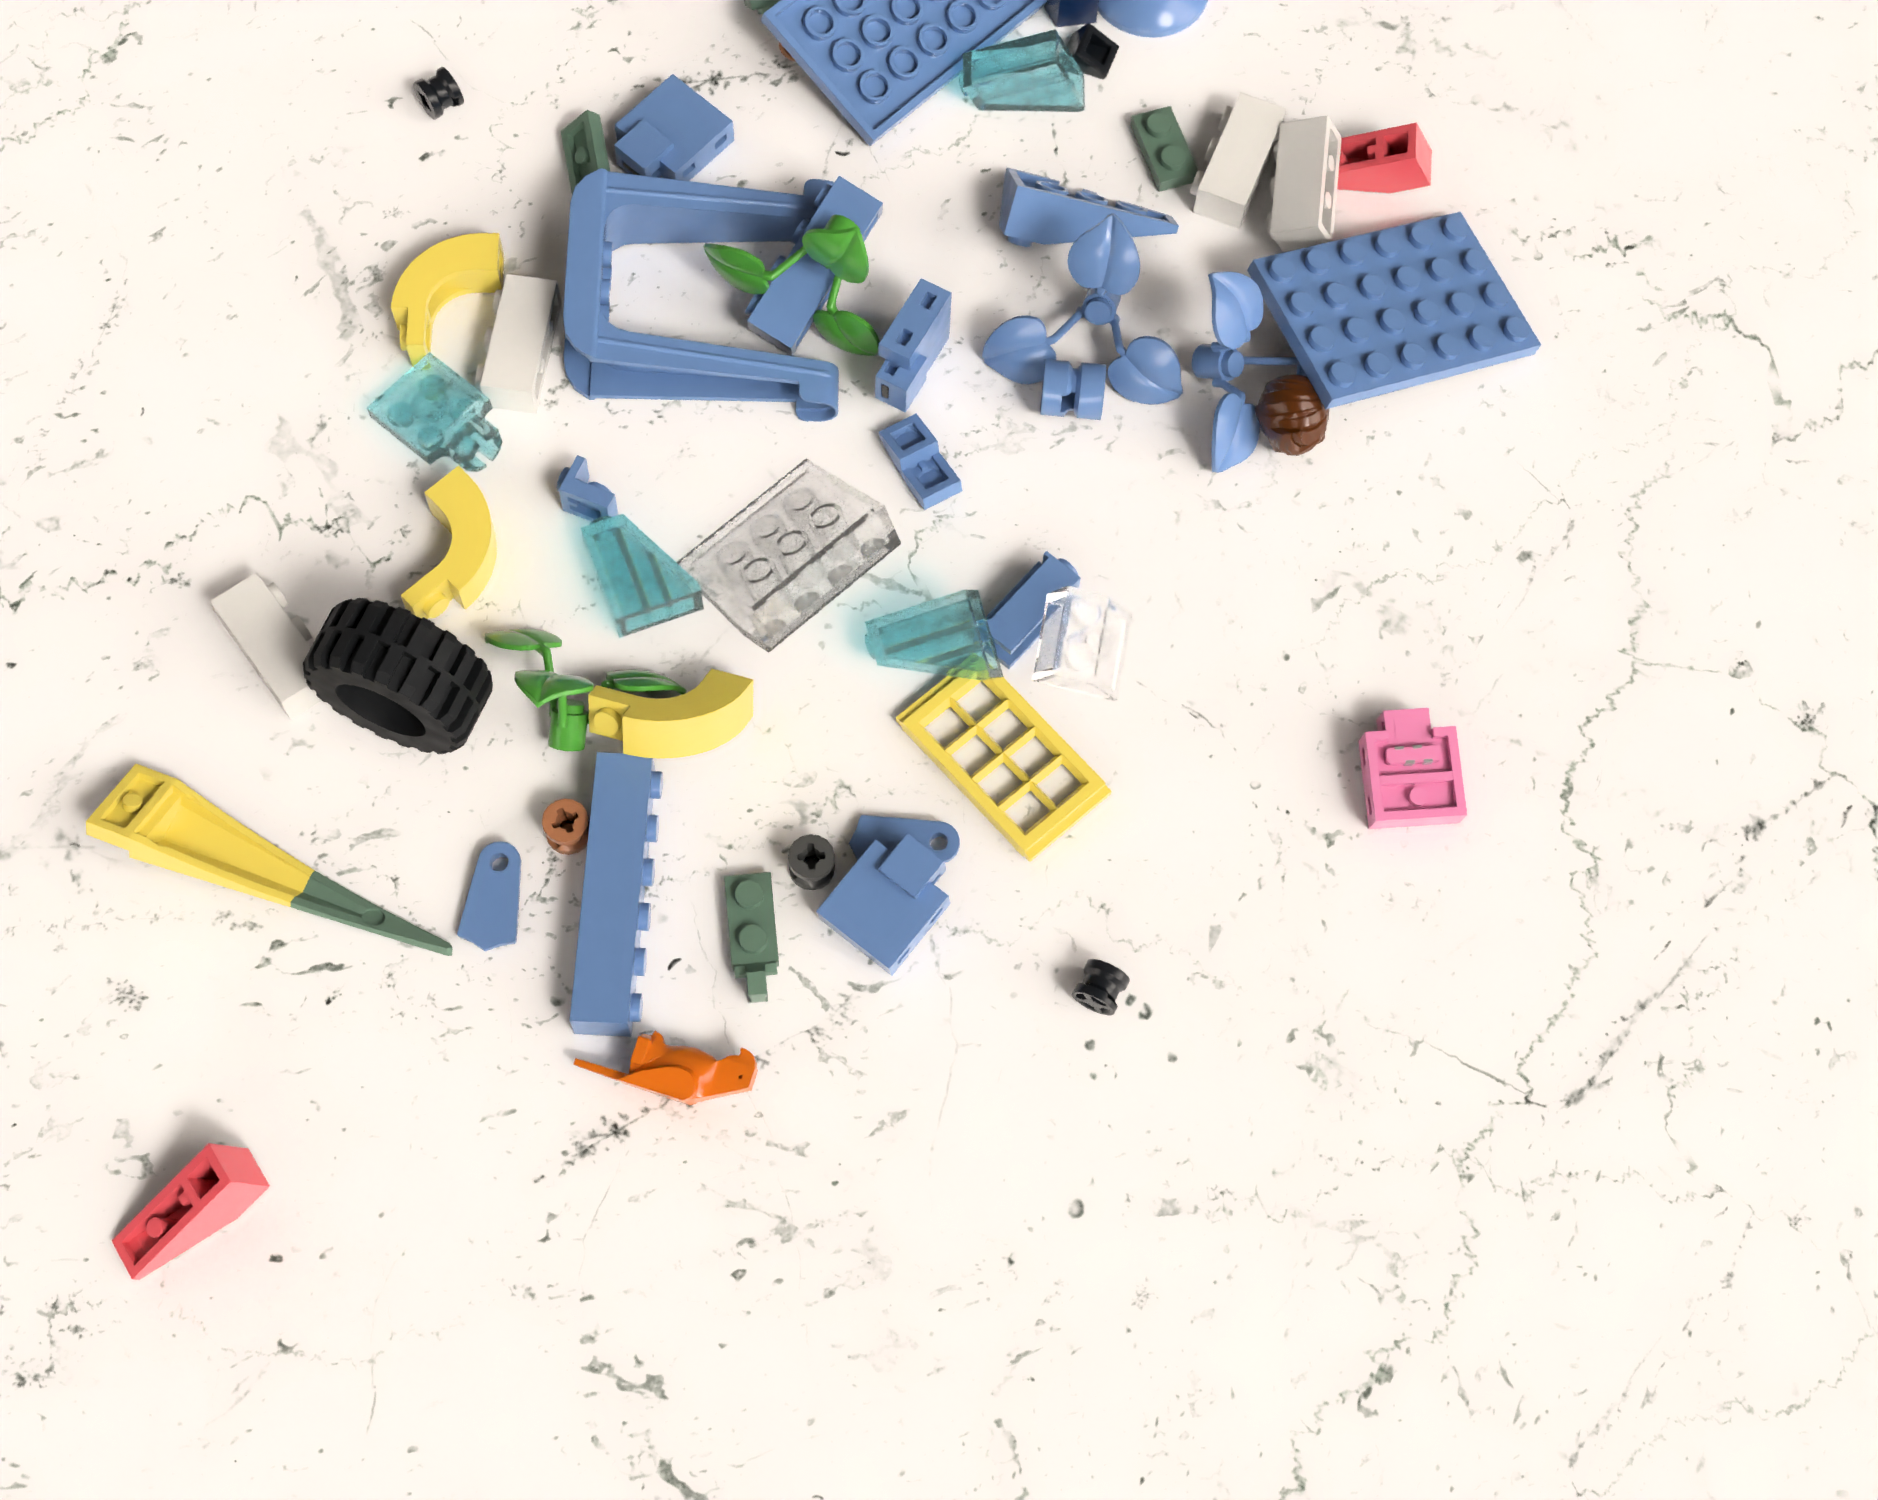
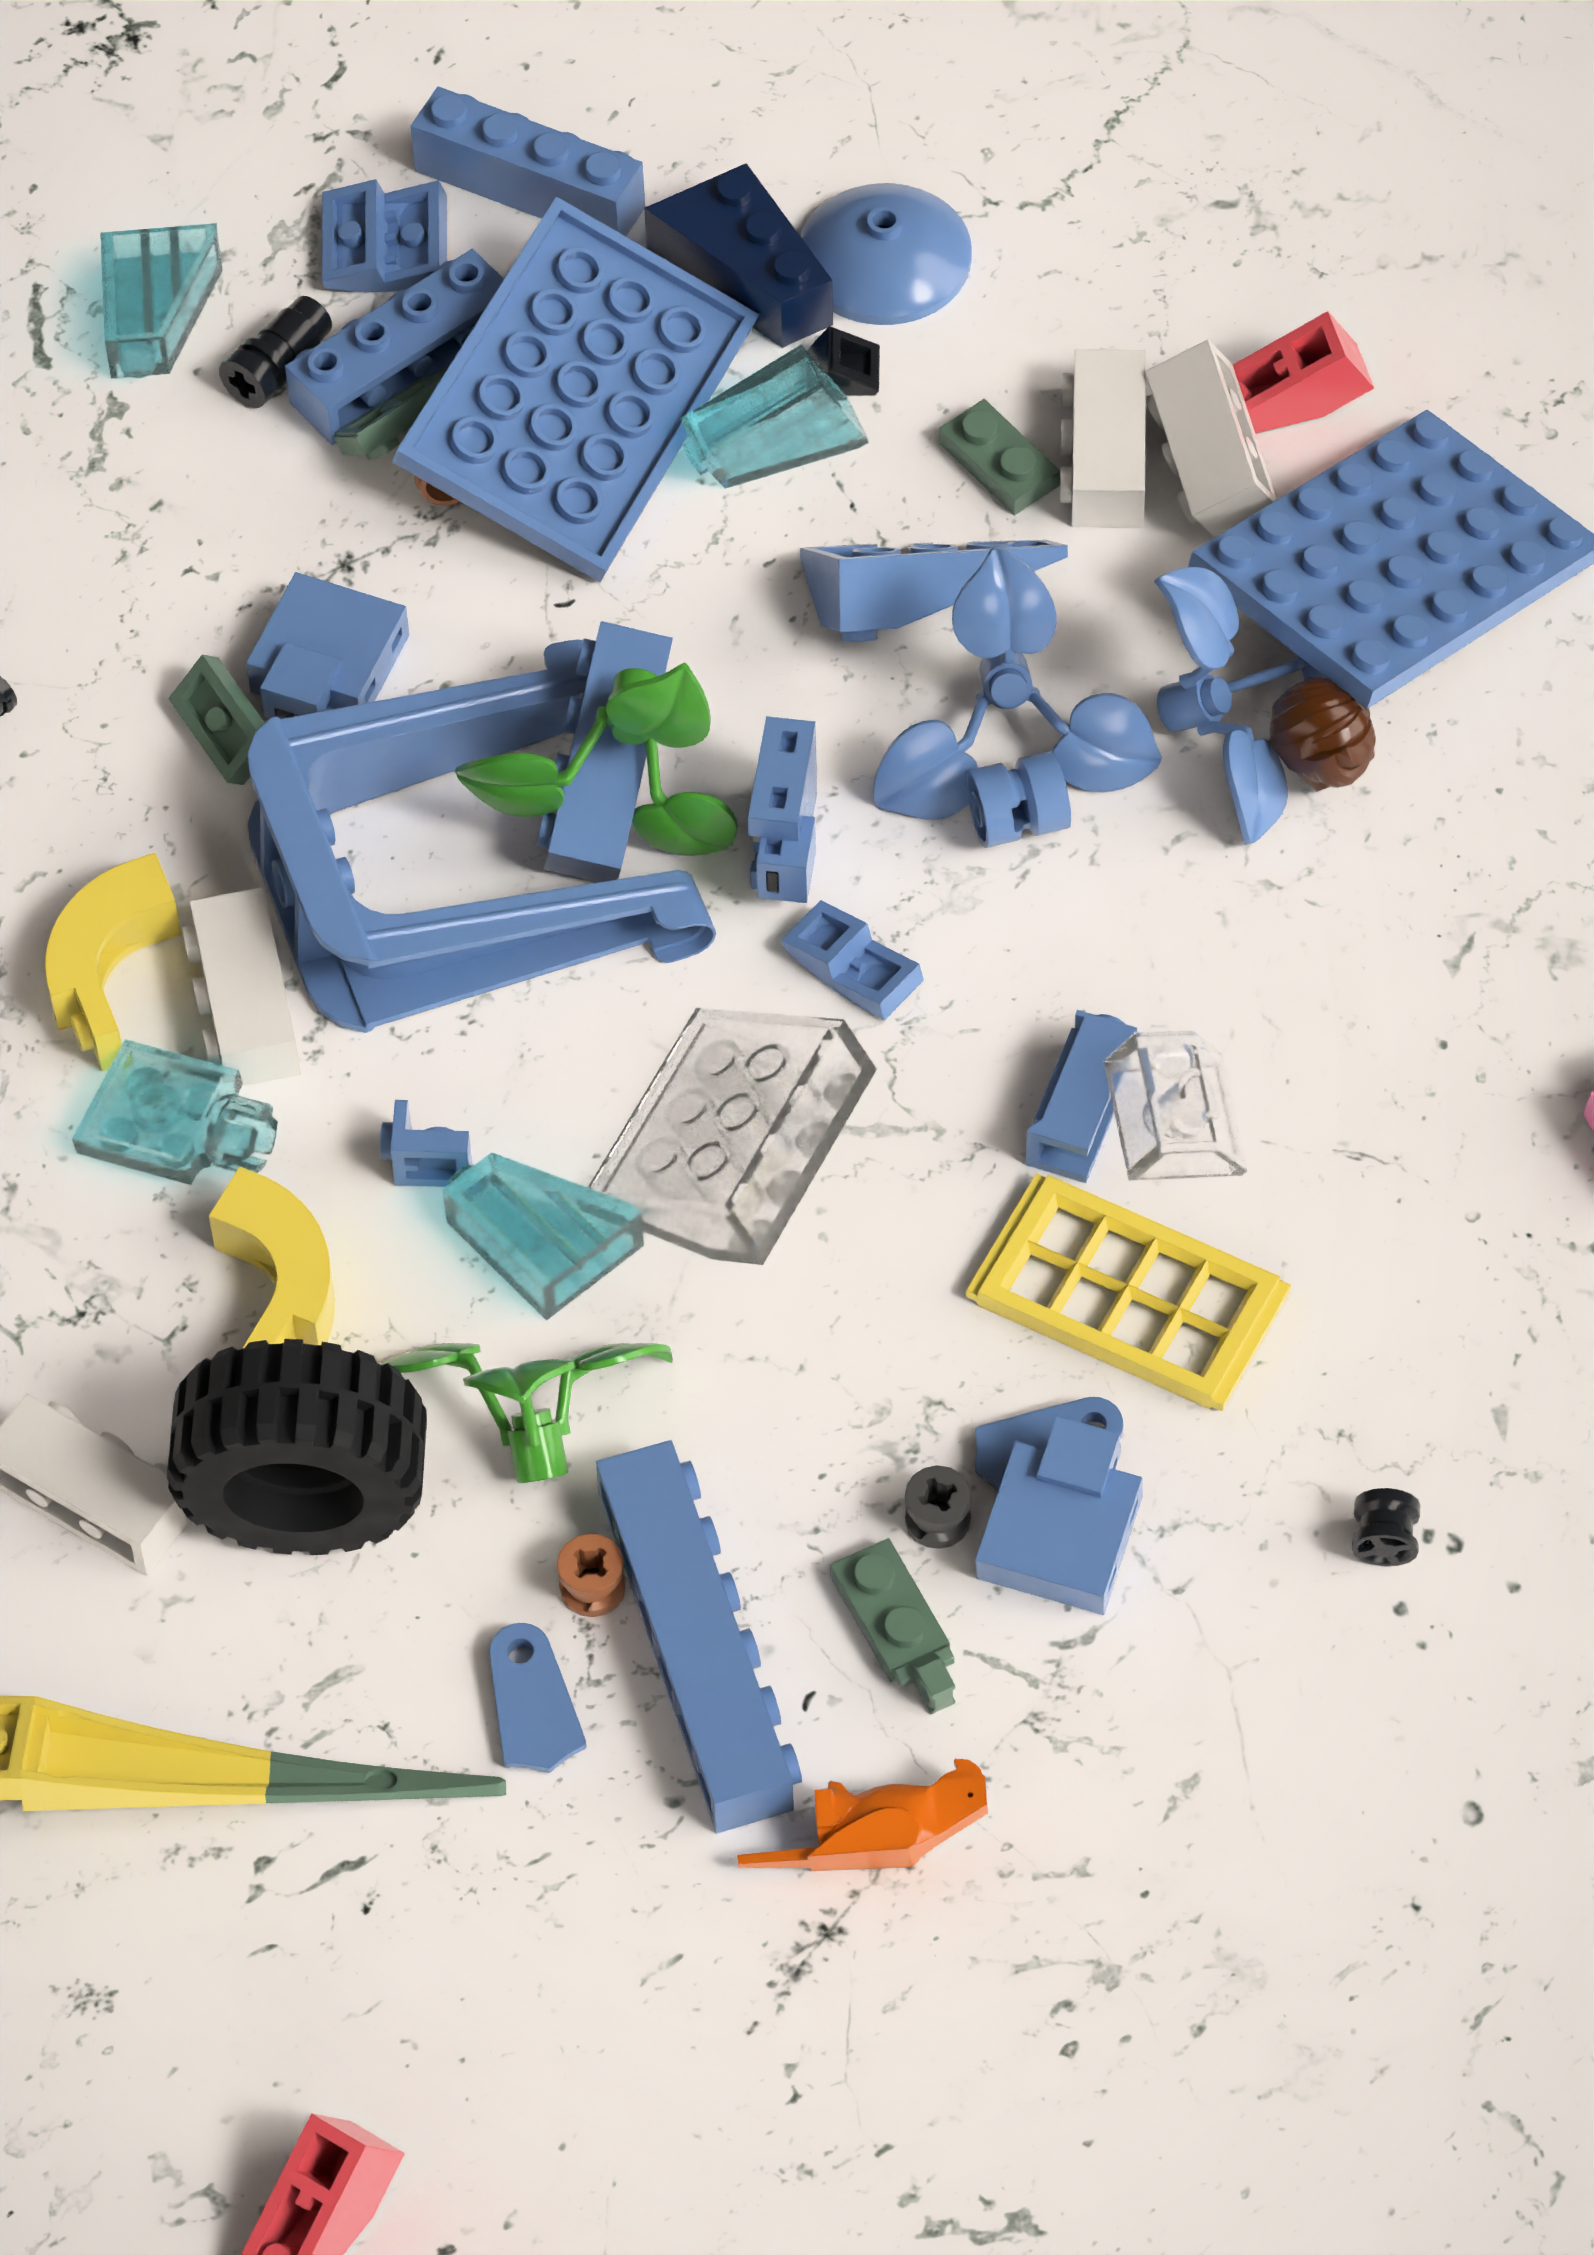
camera: 15 degrees left, 10 degrees down
light yellow arch [588,668,754,759] -> none
clear light blue slope [865,589,1004,681] -> none

